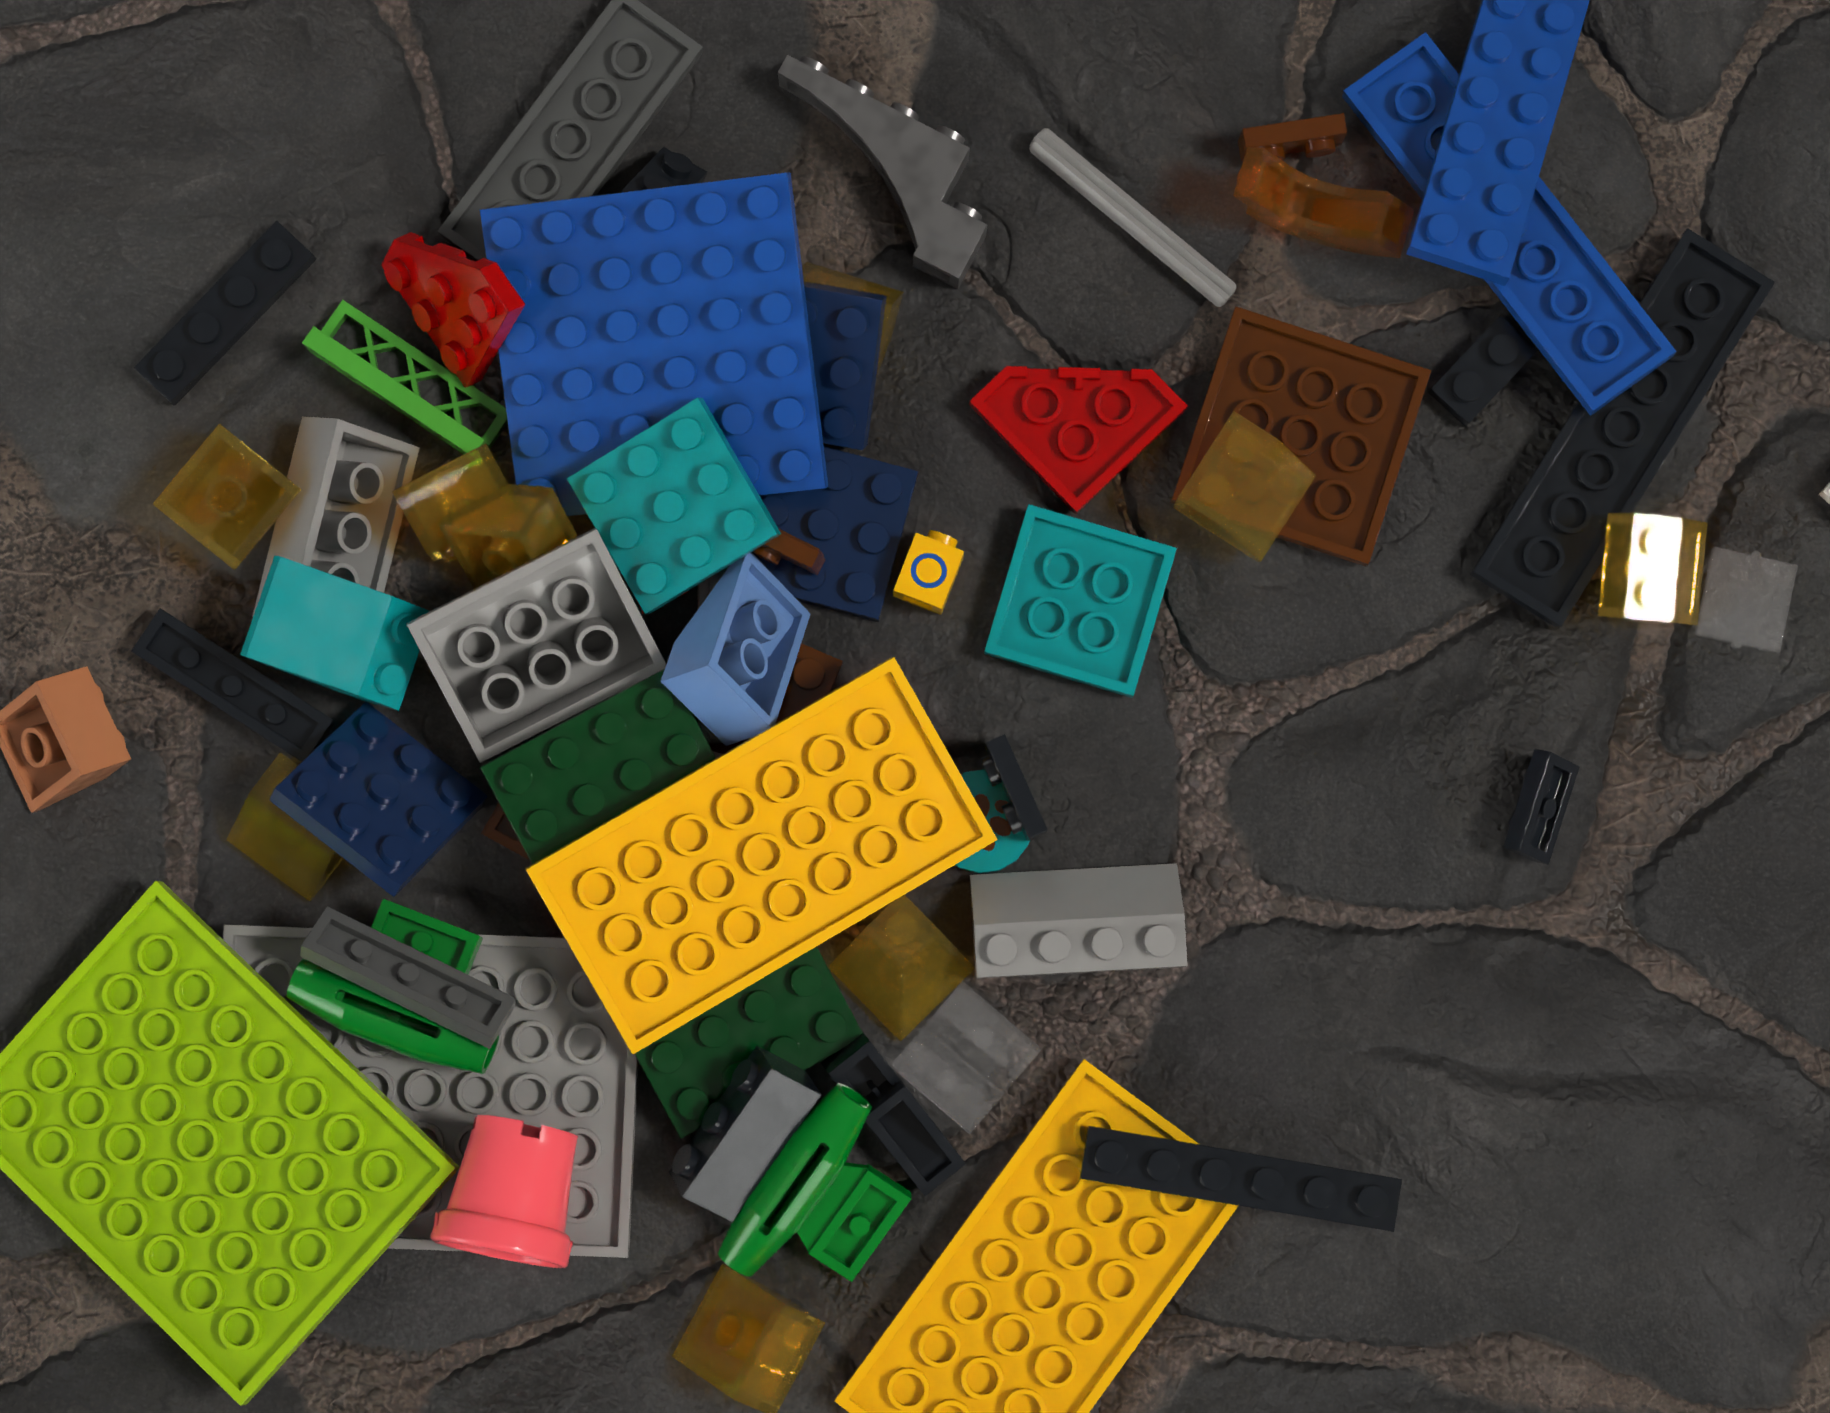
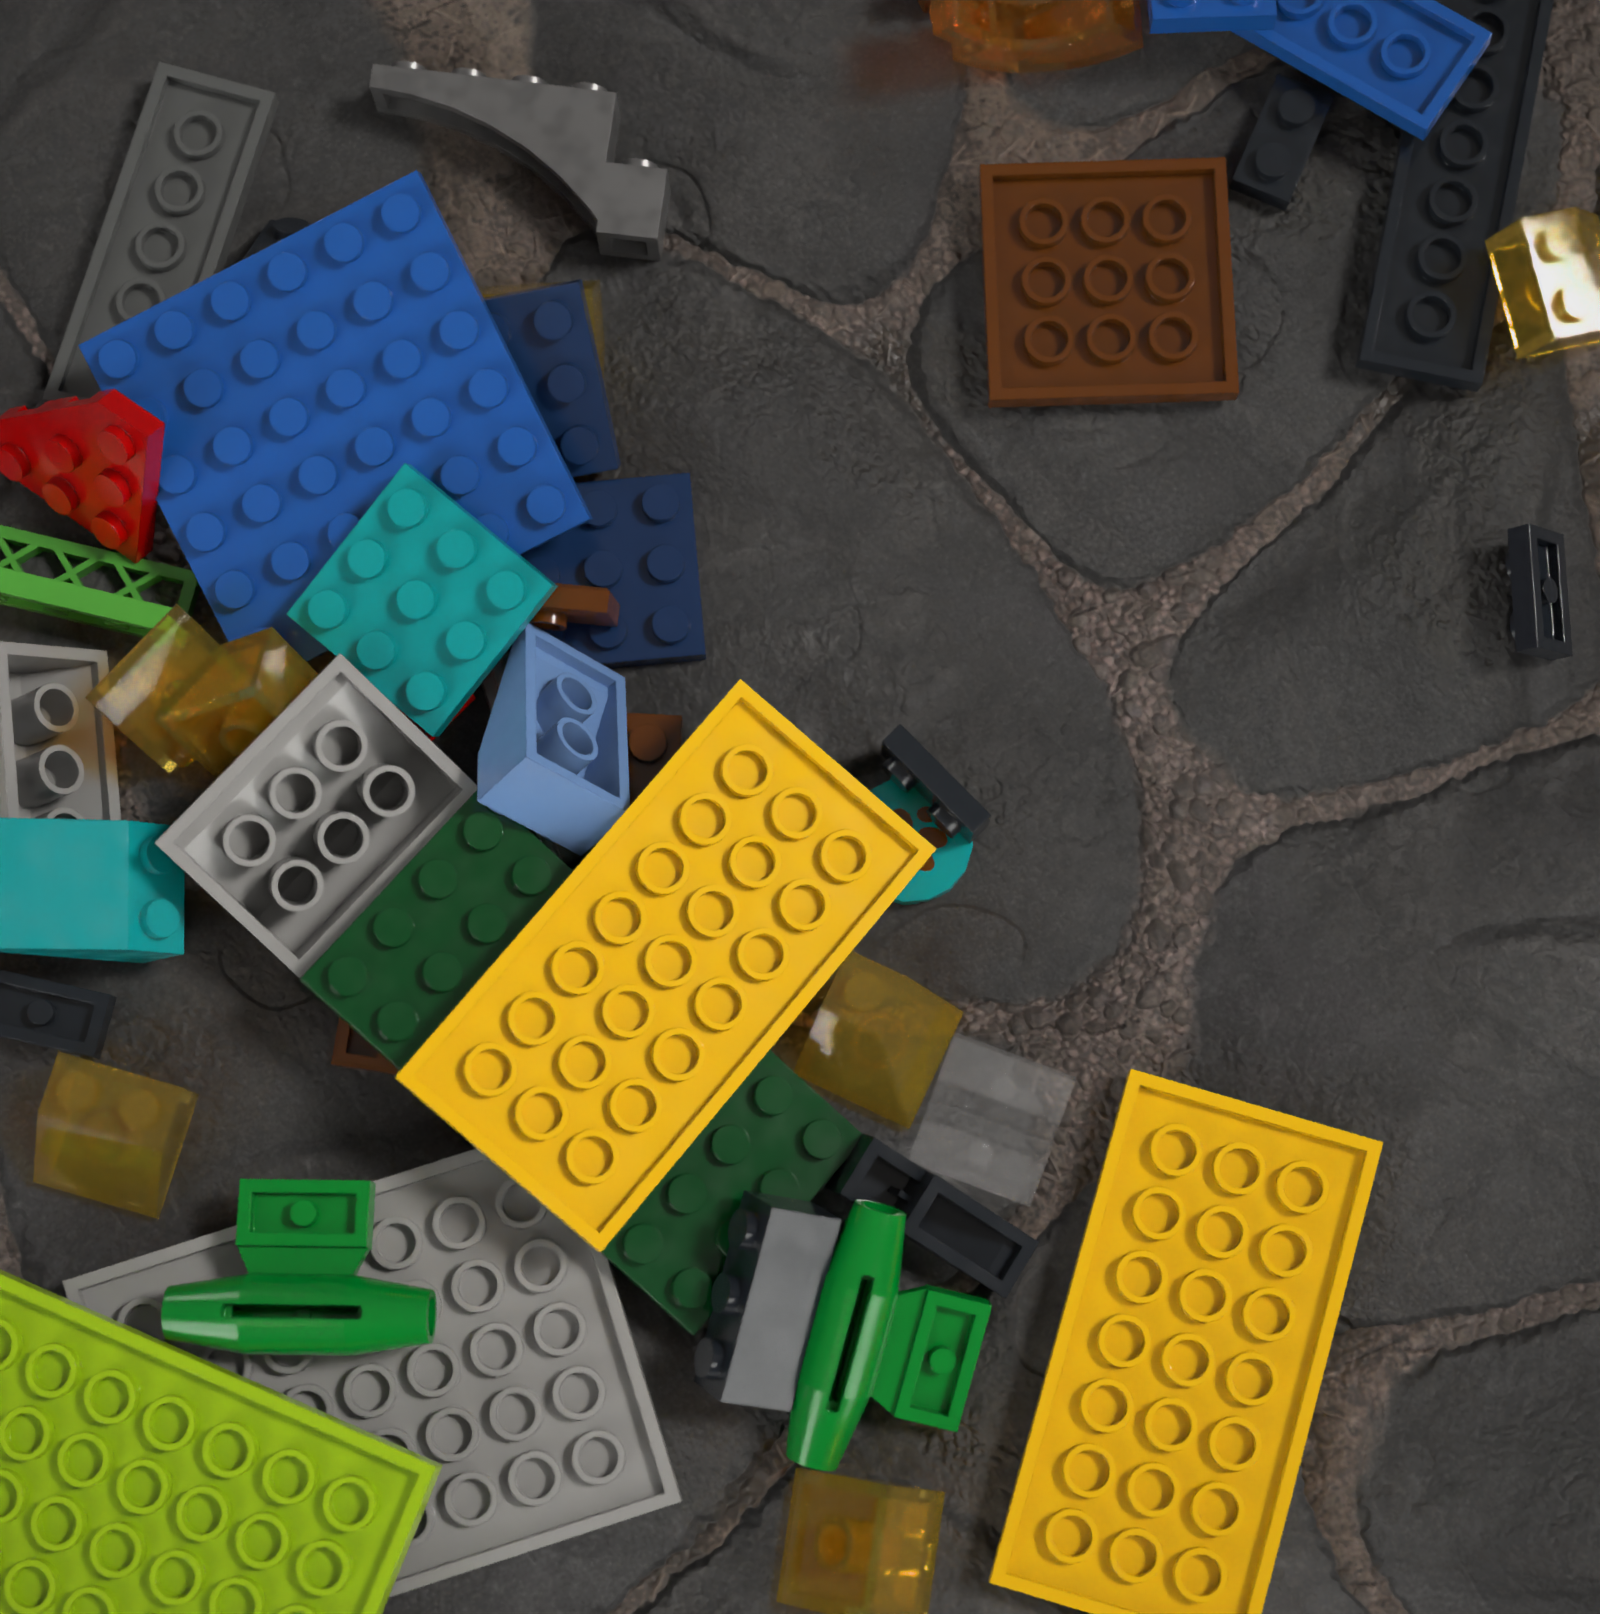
camera: 15 degrees left, 5 degrees down
dark blue plate [269,702,488,897] -> none
dark grey plate [300,906,516,1049] -> none
coral piece [430,1115,578,1268] -> none
yellow brick [893,530,964,615] -> none
red plate [969,366,1188,515] -> none
light grey slope [970,863,1188,979] -> none
teal plate [984,504,1177,698] -> none
light grey axle [1029,128,1236,307] -> none
black plate [1079,1126,1402,1232] -> none
clear yellow slope [1173,411,1316,563] -> none

